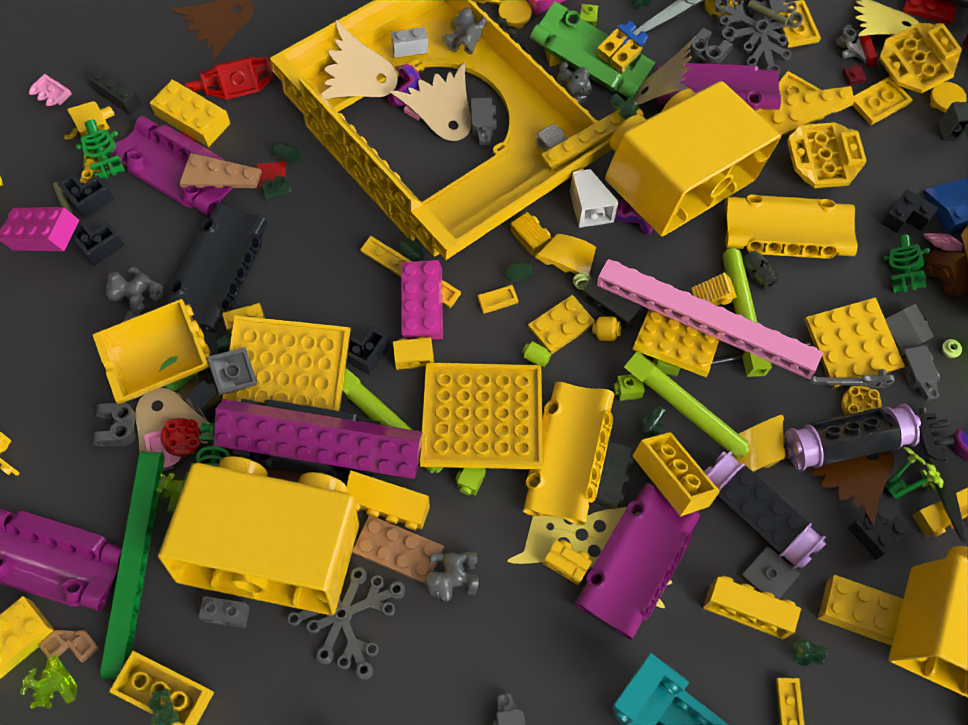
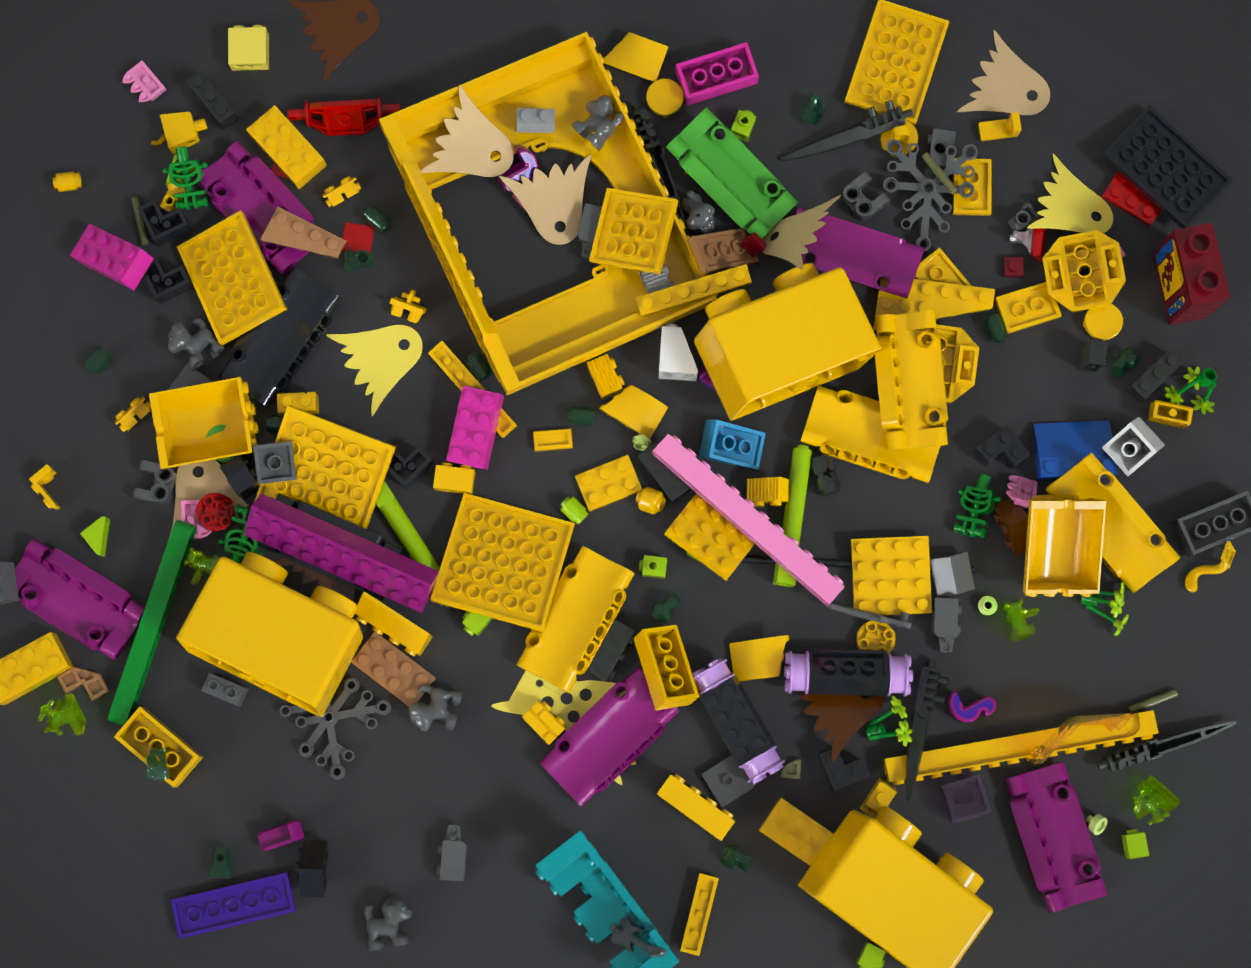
camera: 15 degrees right, 15 degrees up
yellow hips [597,21,648,75] -> none
clear green plate [610,94,640,120] -> none
lime brick [624,351,750,458] -> none
none -> lime slope [80,516,110,557]
none -> clear green brick [84,346,113,374]
none -> yellow hinge [114,396,151,432]
none -> yellow plate [177,210,287,345]
none -> light yellow piece [228,25,269,71]
none -> yellow hinge [322,176,362,207]
none -> light yellow piece [326,325,423,416]
none -> yellow hips [390,290,427,323]
none -> yellow plate [589,188,678,275]
none -> medium nougat plate [688,228,759,274]
none -> dark azure slope [698,420,766,470]
none -> dark red plate [740,232,767,257]
none -> olive tile [780,759,801,779]
none -> yellow torso [859,777,897,818]
none -> yellow panel [875,310,948,450]
none -> clear green brick [984,314,1008,344]

